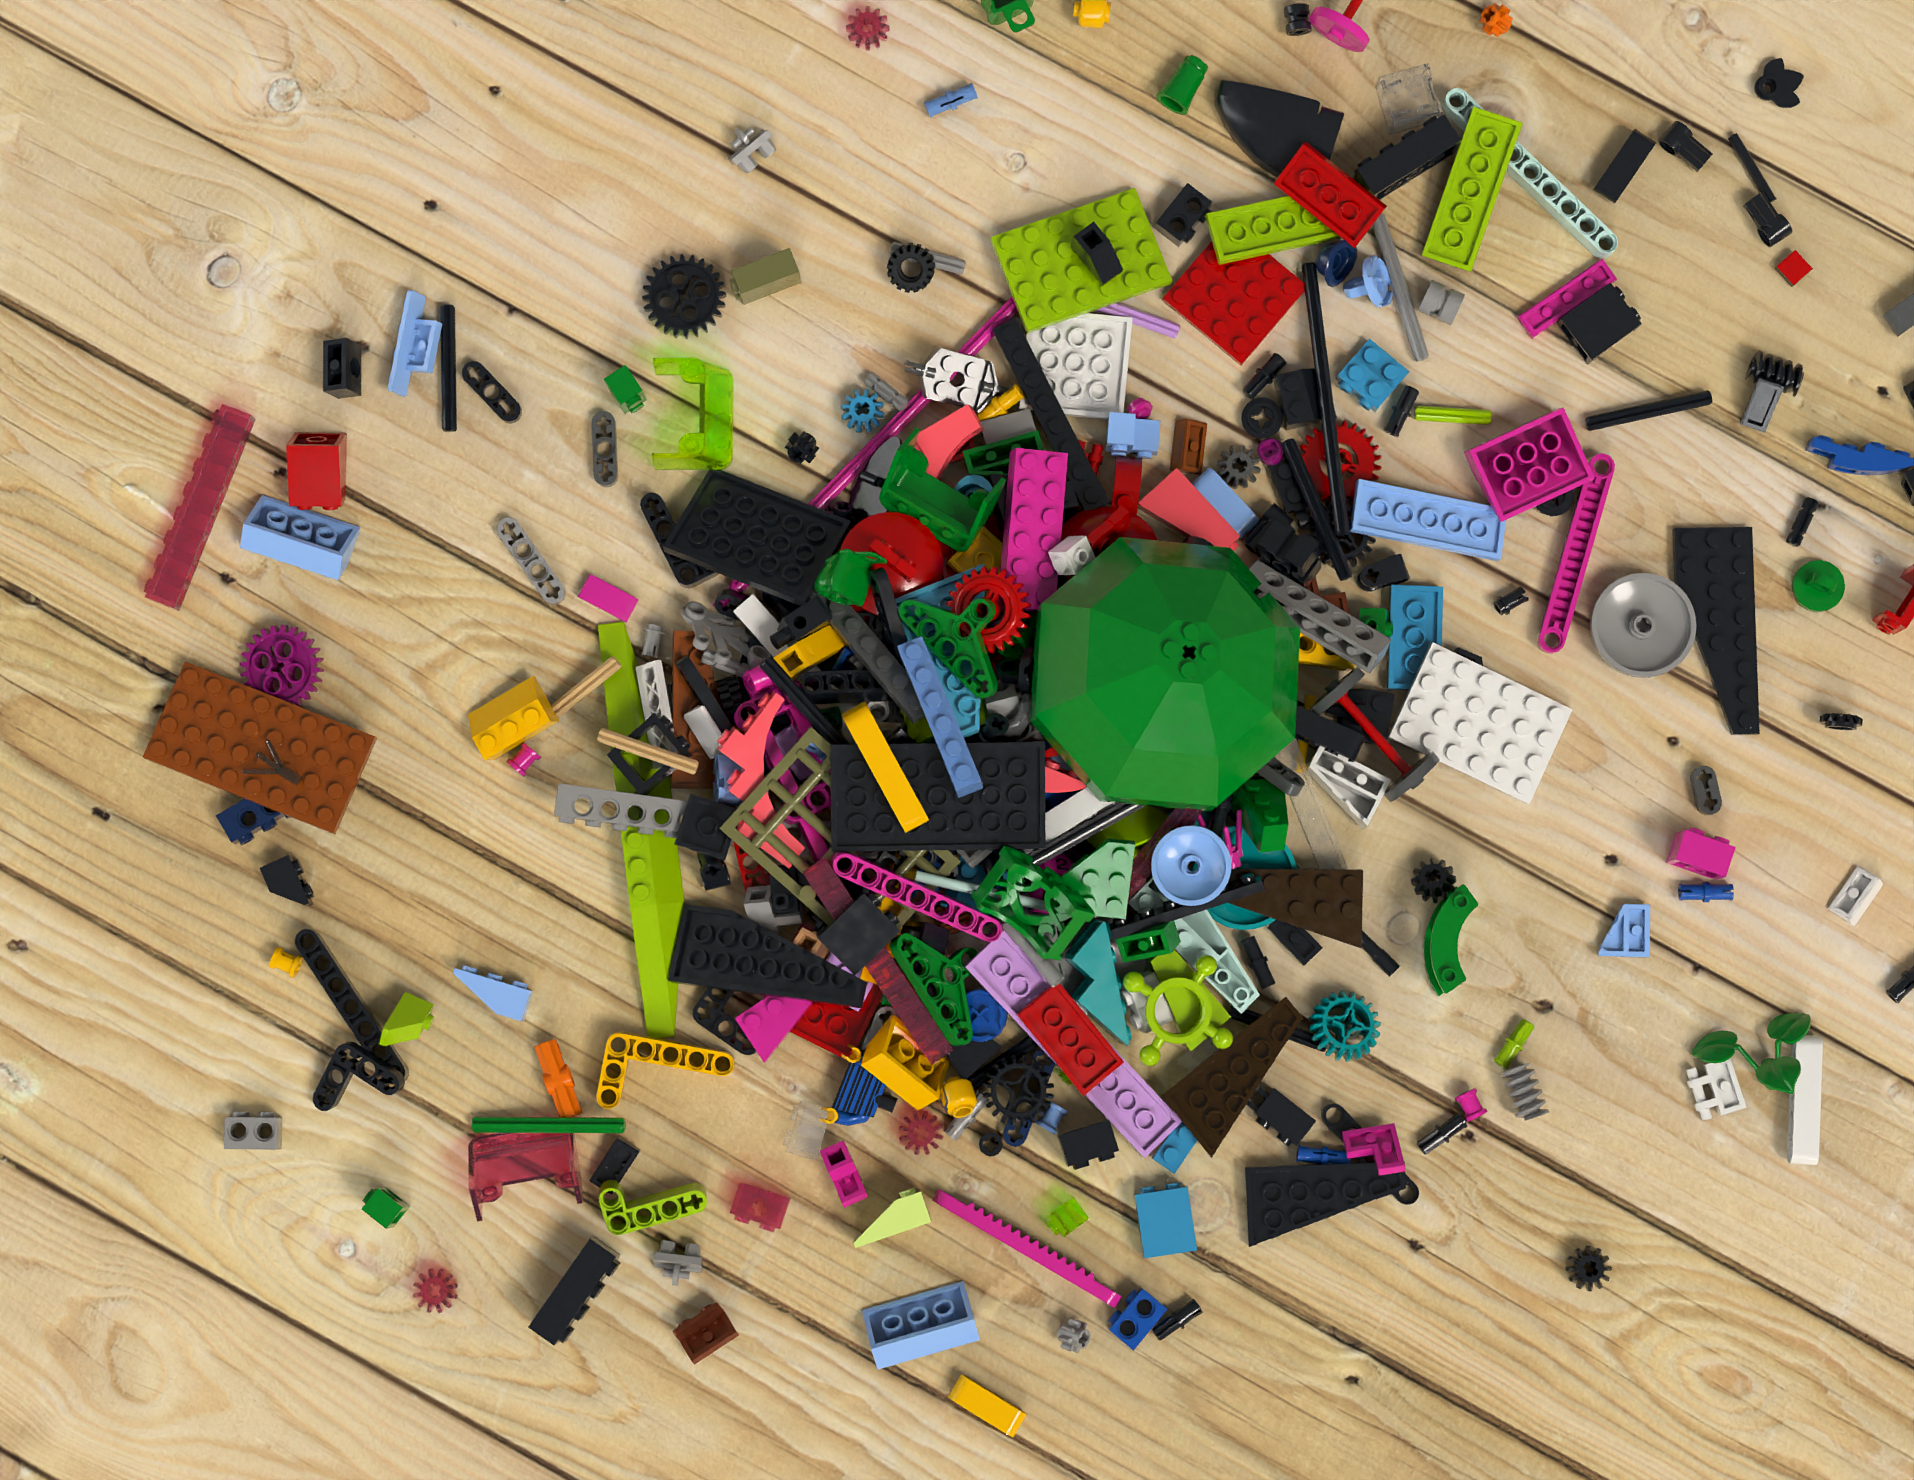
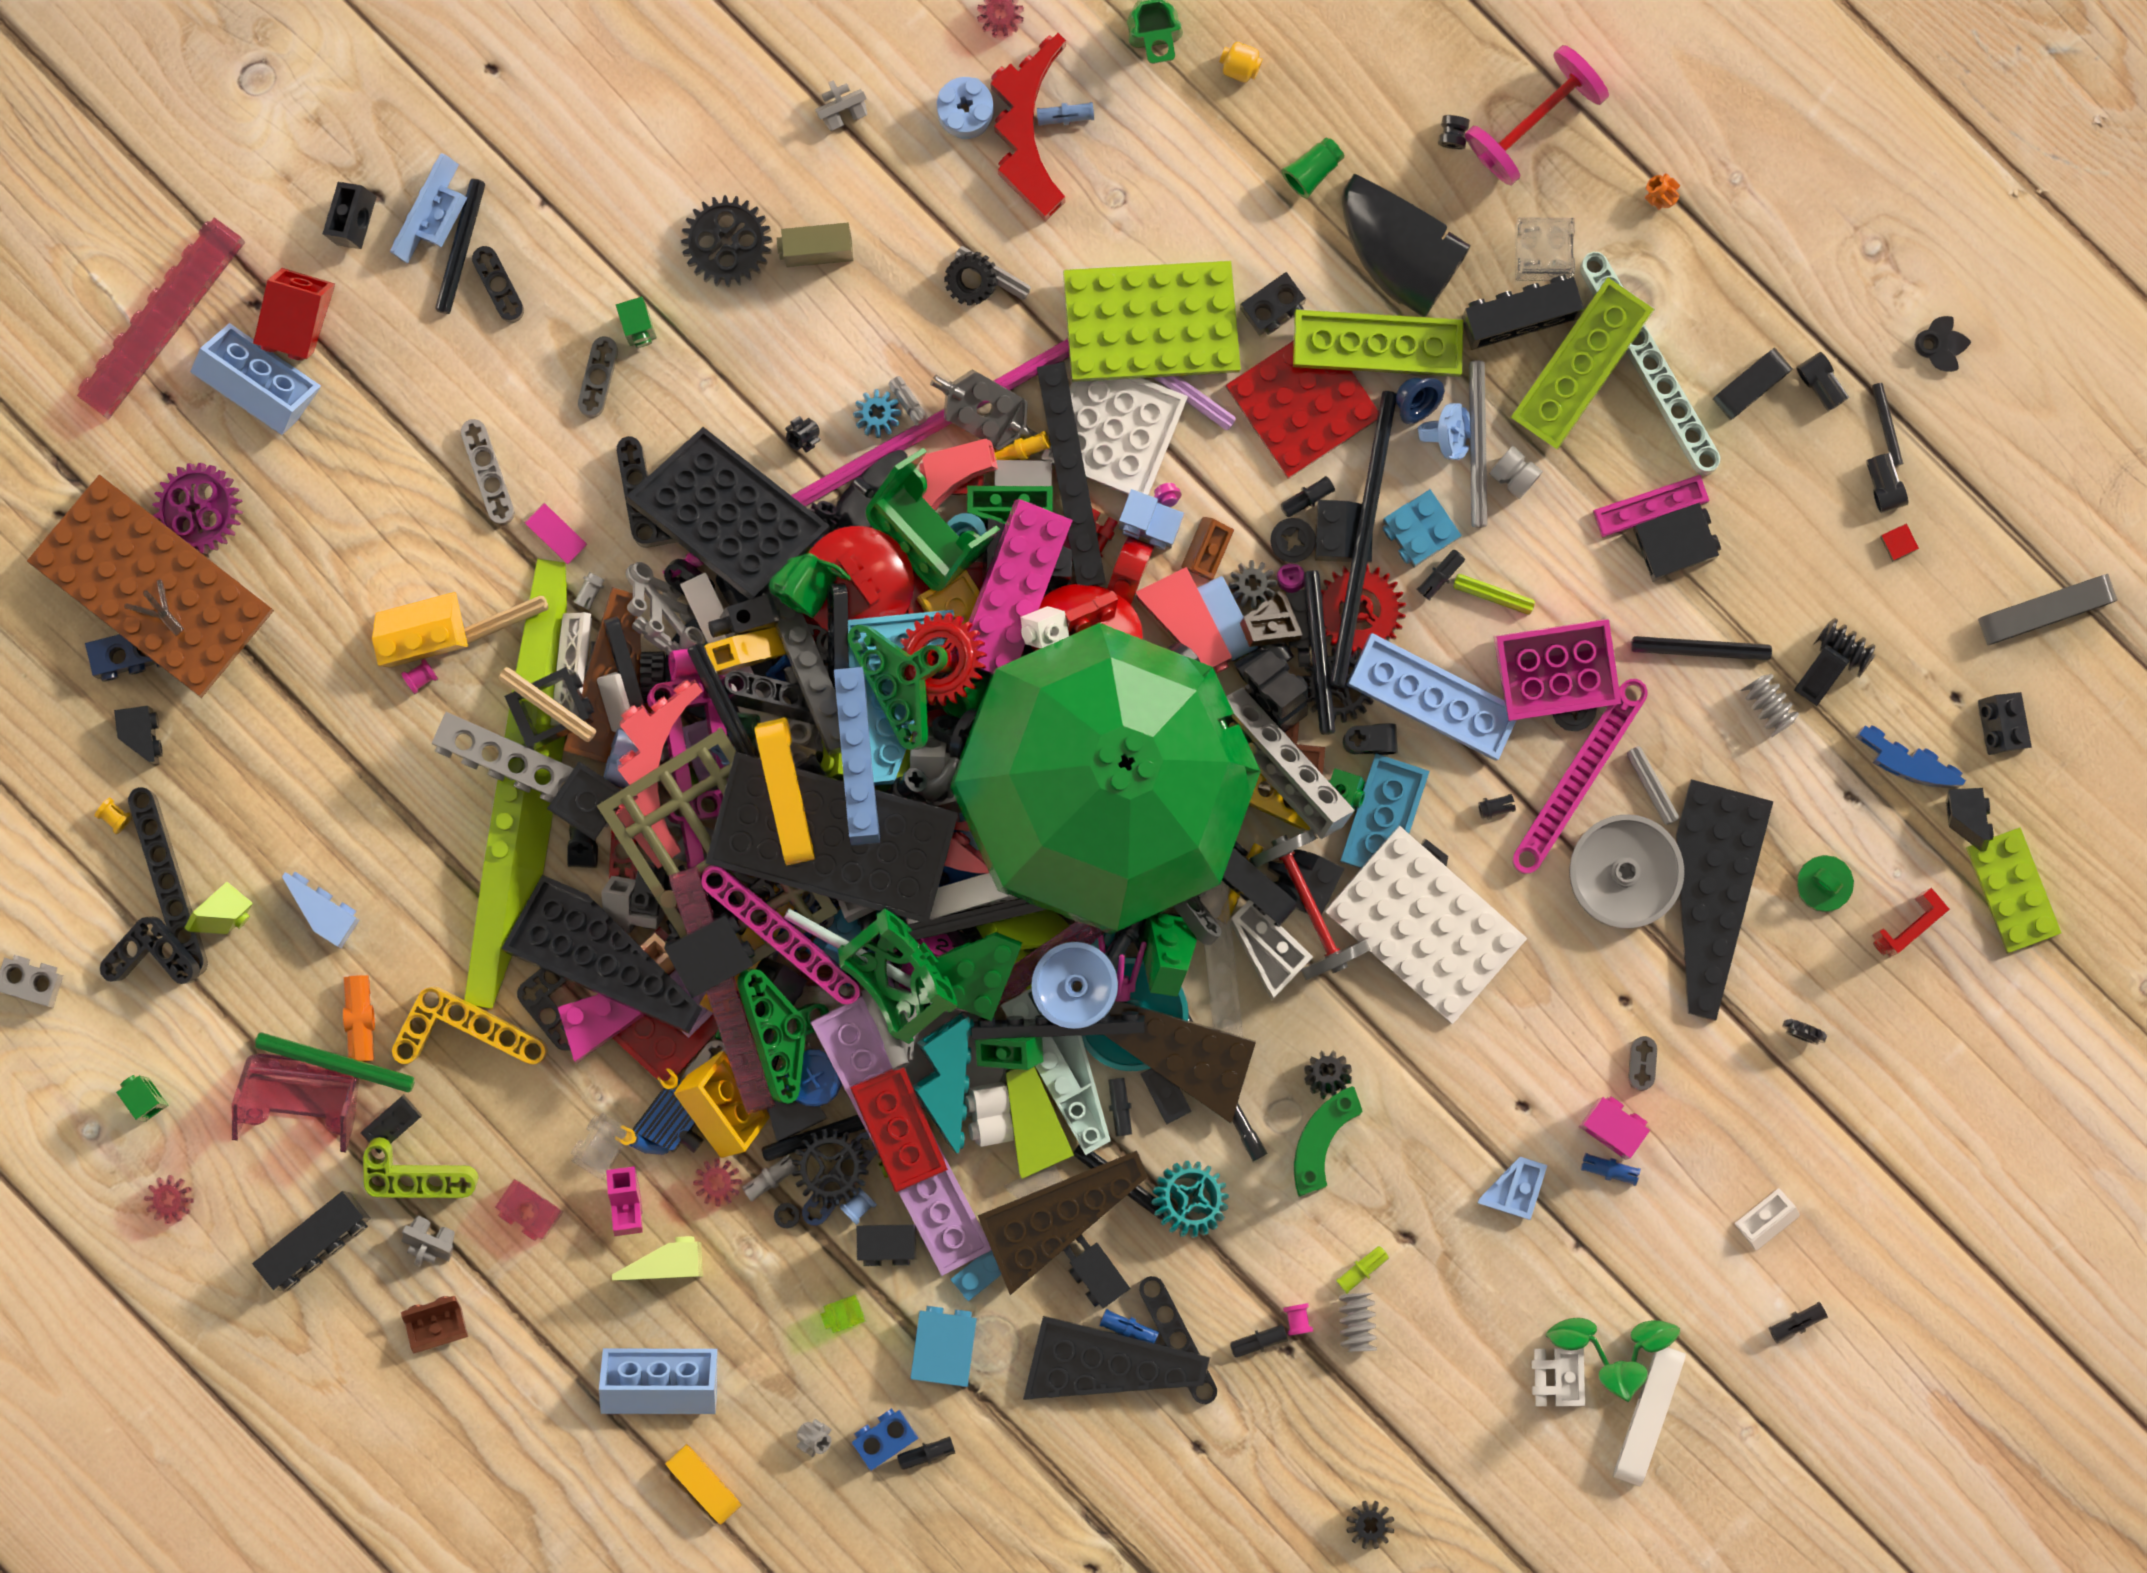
camera: 20 degrees right, 0 degrees up
clear neon green windscreen [652,357,734,470] -> none
dark pink gear [932,1189,1122,1308] -> none
yellow head [940,1076,977,1118] -> none
black slope [1071,222,1123,286] -> none
lime piece [1123,955,1233,1066] -> none
red plate [1274,142,1387,248] -> none
dark pink plate [1342,1123,1405,1176] -> none
black axle [1786,497,1819,547] -> none
none -> light blue brick [937,77,994,139]
none -> red arch [990,33,1066,222]
none -> wing [1240,590,1302,647]
none -> light grey axle [1627,746,1679,825]
none -> light grey piece [1740,674,1799,737]

